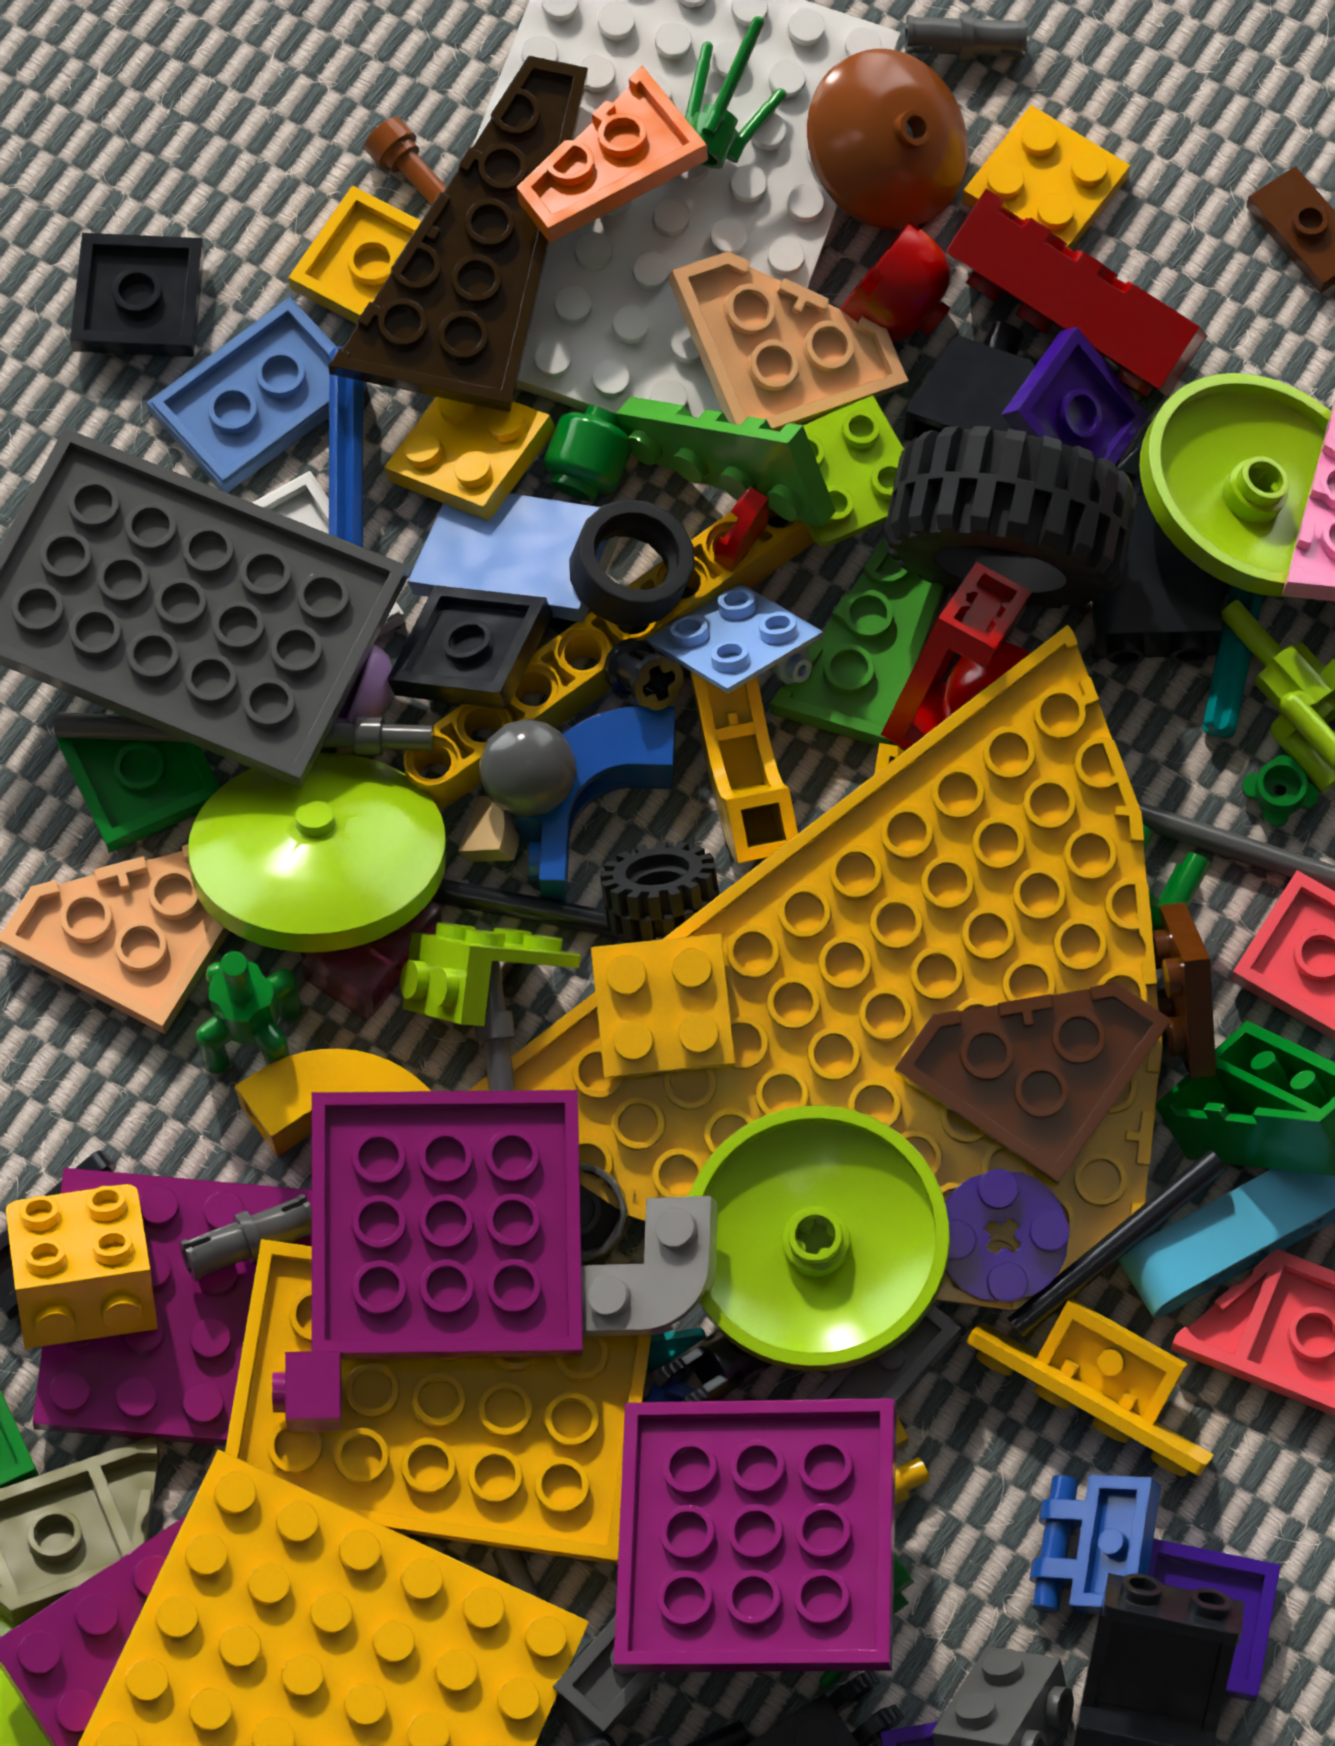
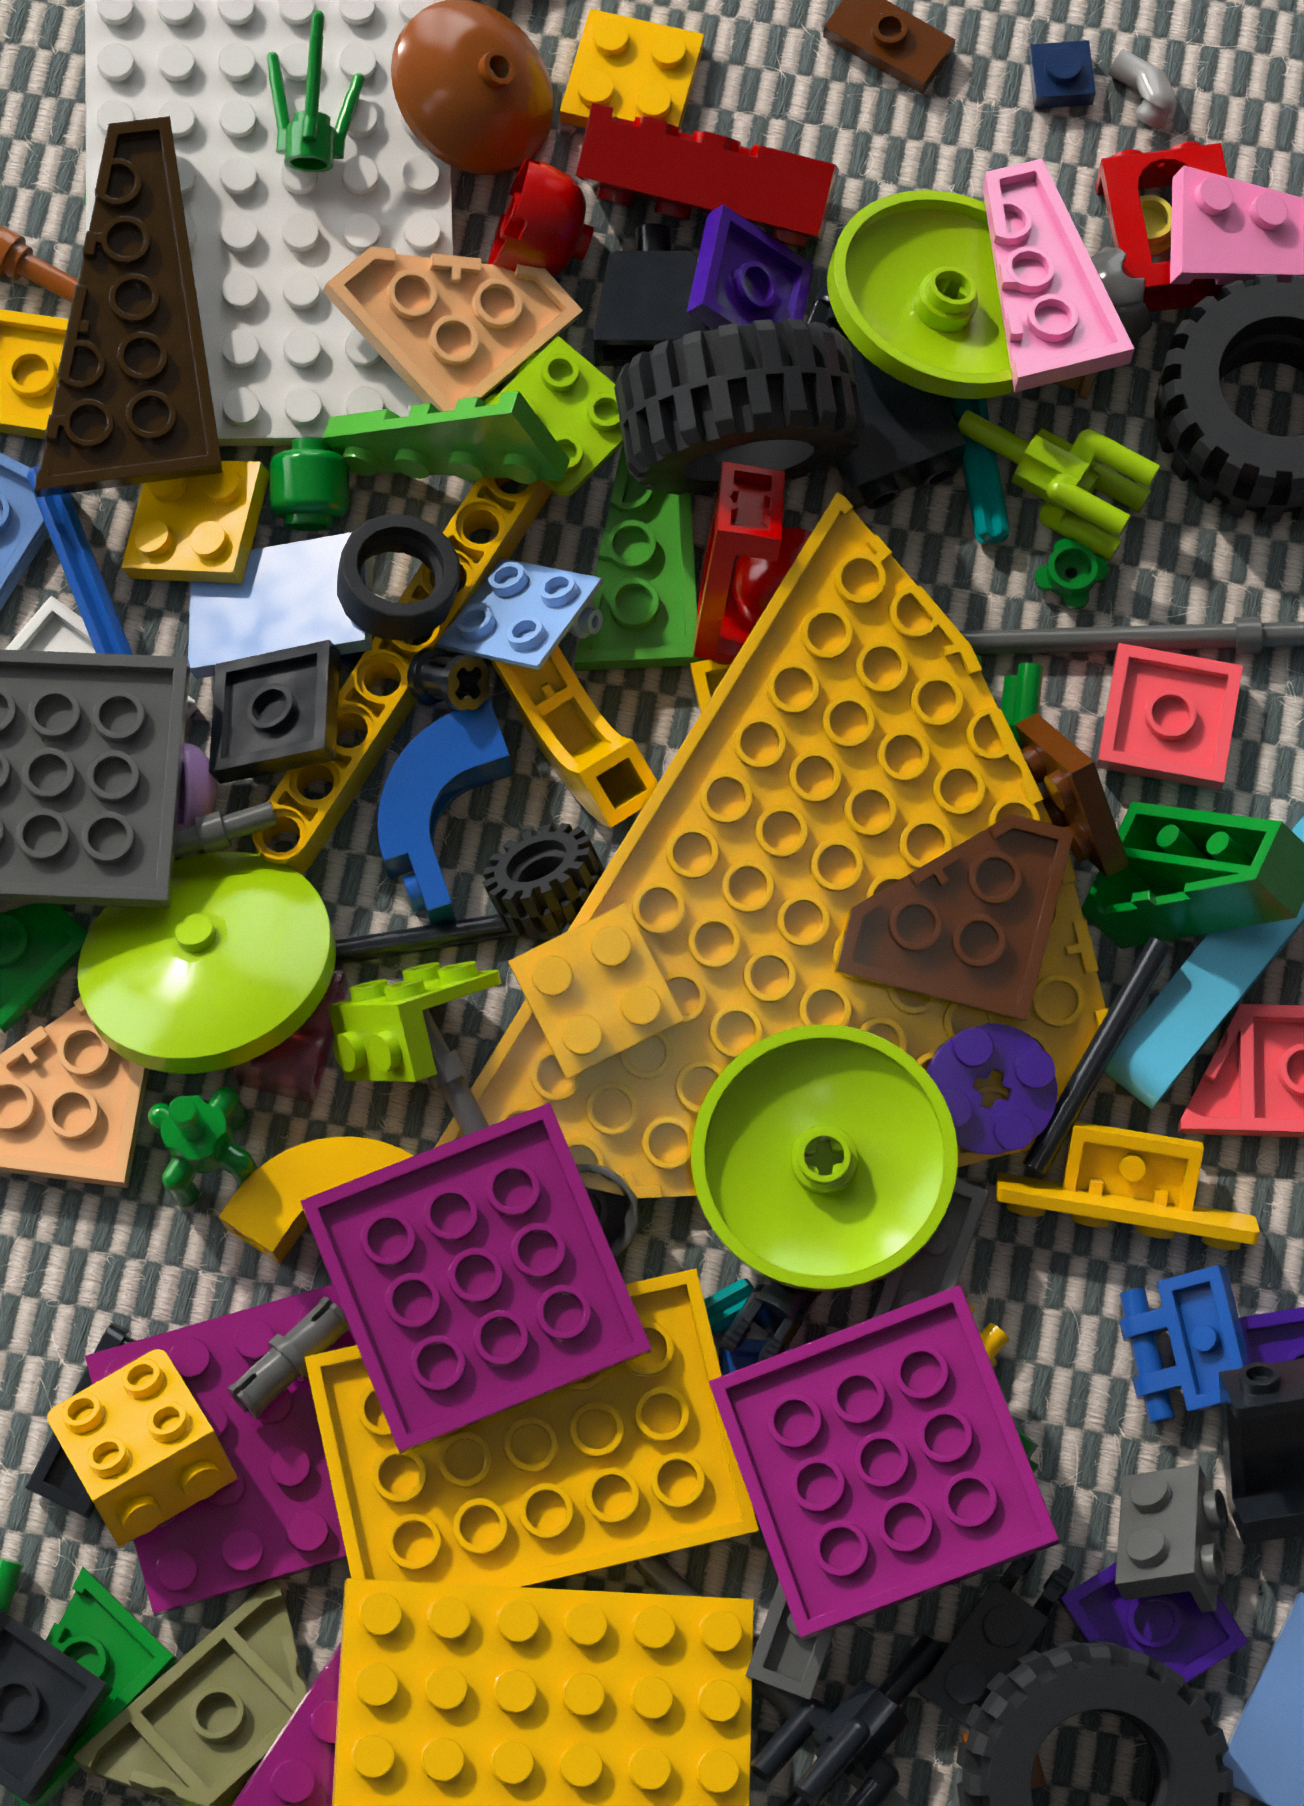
camera: 20 degrees left, 5 degrees up
magenta plate [272,1351,342,1432] -> none
tan tile [458,796,519,862] -> none
dark grey hair [478,719,577,817] -> none
orange wing [516,65,708,243] -> none
light grey plate [581,1196,718,1337] -> none
red tile [714,487,768,572] -> none

